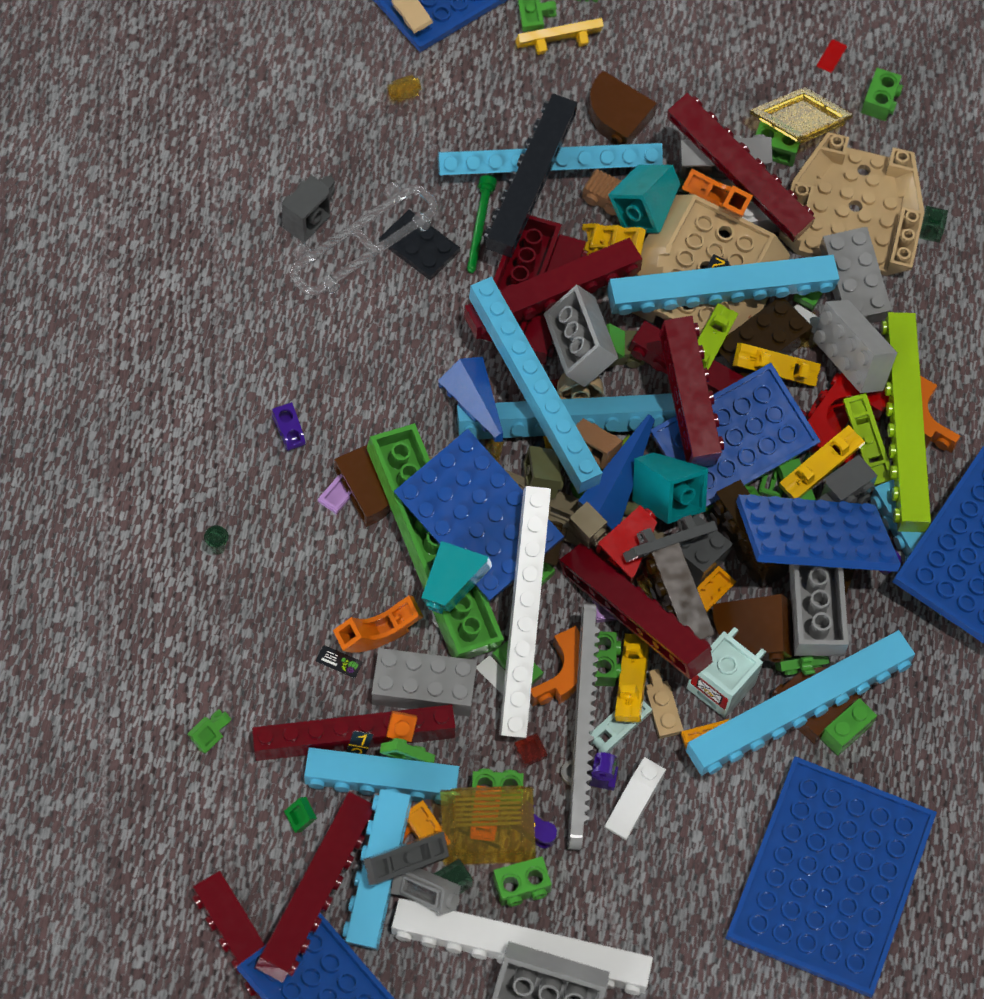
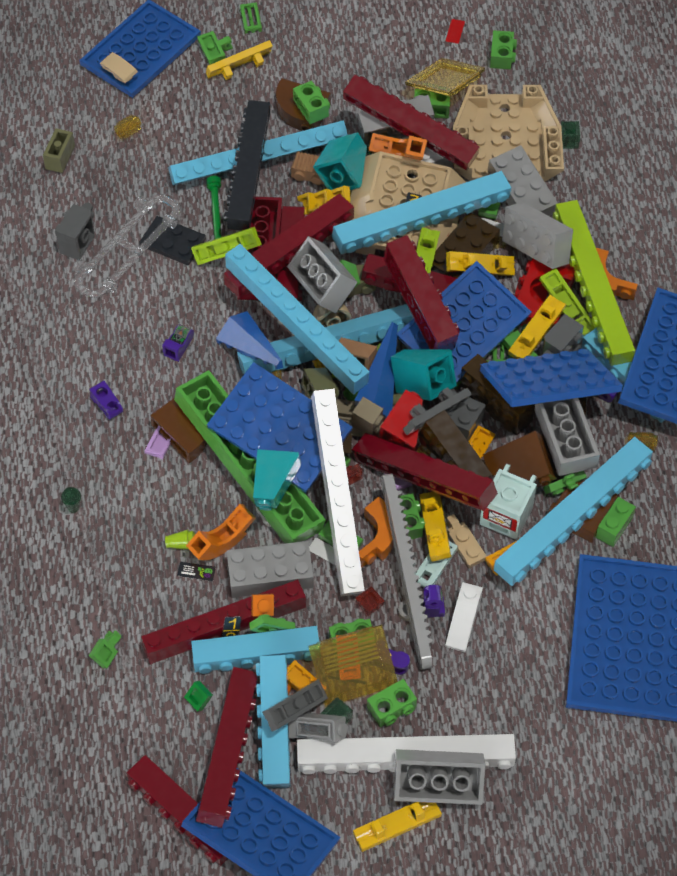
camera: 10 degrees left, 5 degrees down
none -> olive brick [43,128,75,173]
none -> dark purple leg [162,324,194,362]
none -> lime cone [165,529,195,549]
none -> lime hinge [191,227,261,265]
none -> bright green brick [293,81,330,124]
none -> clear red plate [346,463,363,485]
none -> clear yellow cone [628,432,658,451]

